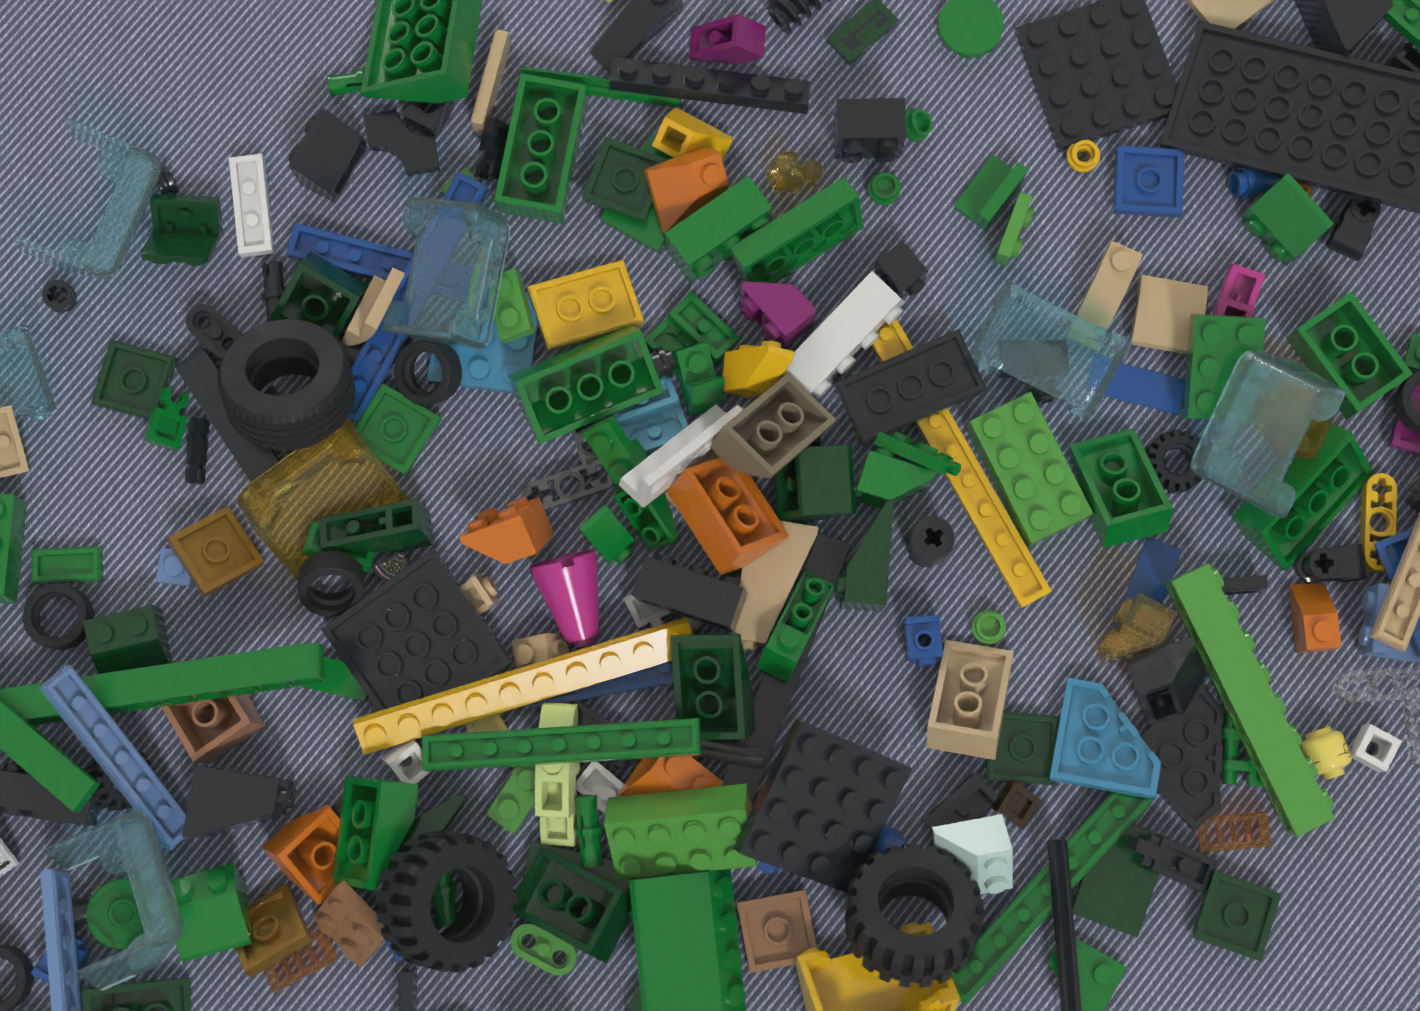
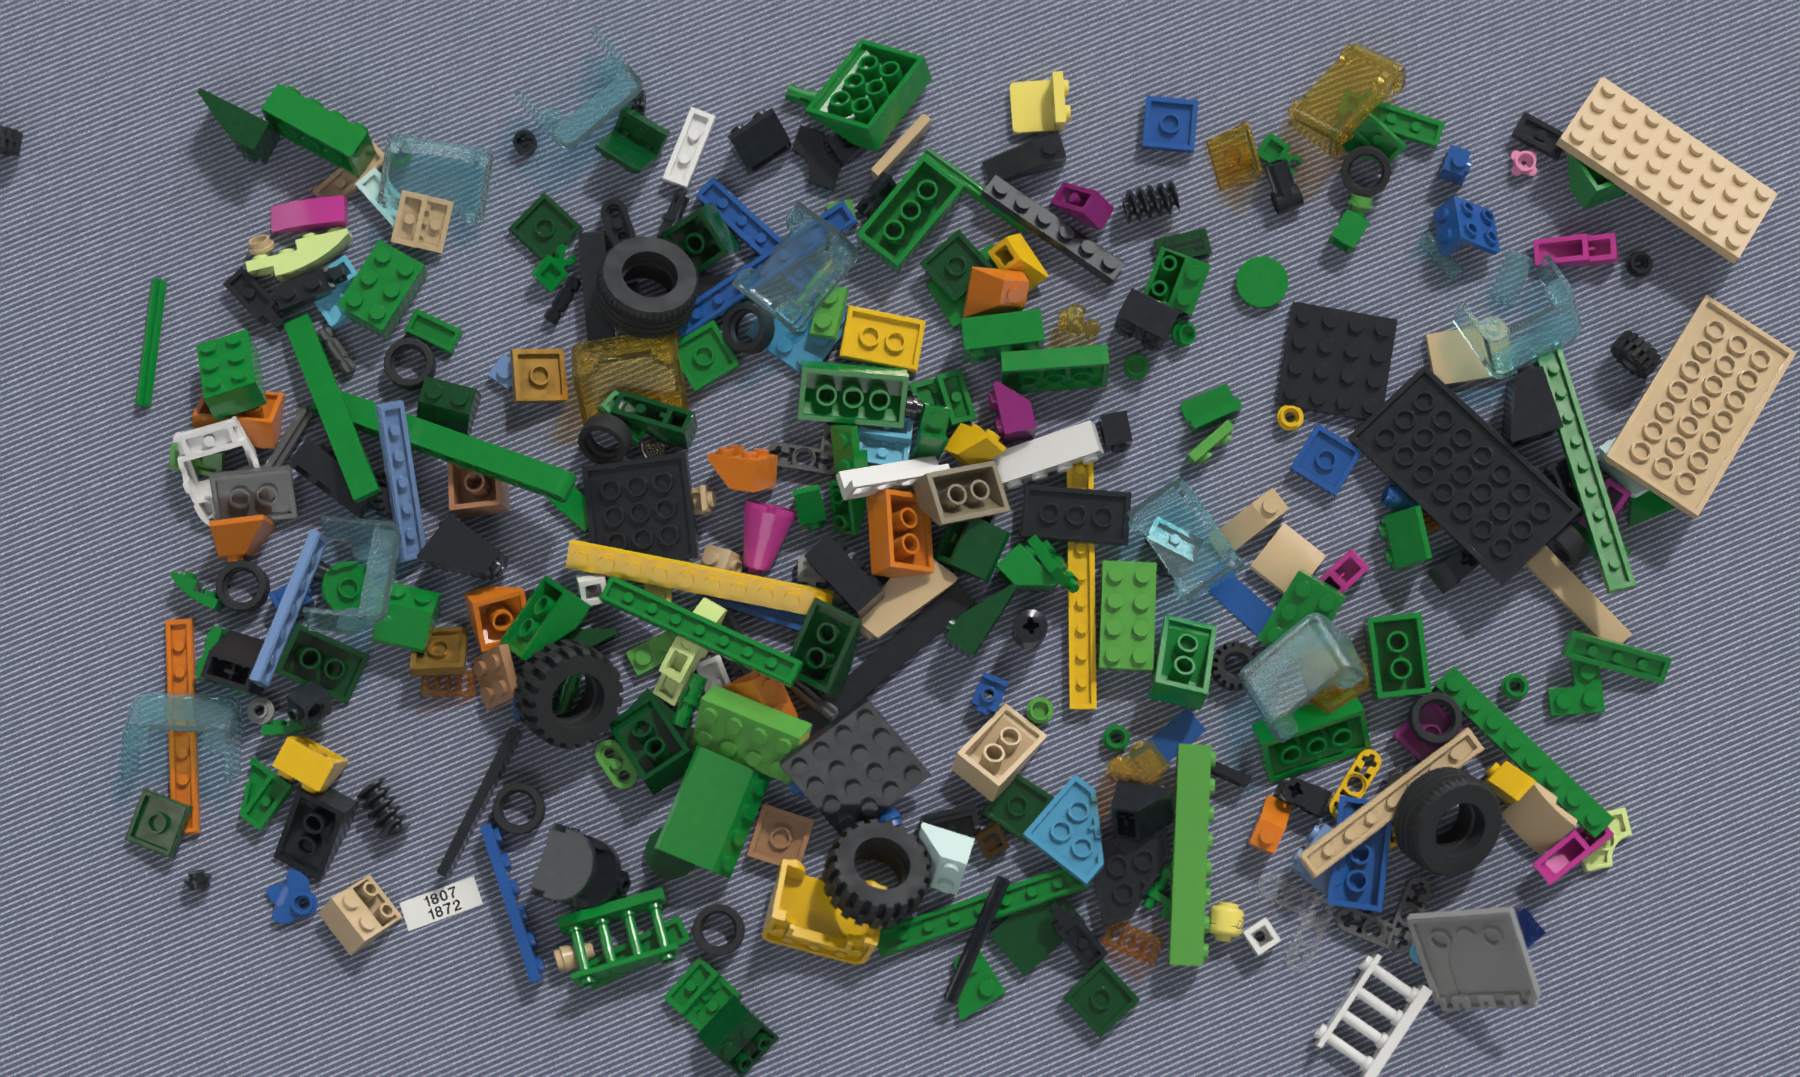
camera: 30 degrees right, 0 degrees up
tan slope [341,268,405,346] -> none
green slope [756,570,836,683] -> none
none -> green plate [1102,725,1130,752]
none -> green slope [1143,246,1211,316]

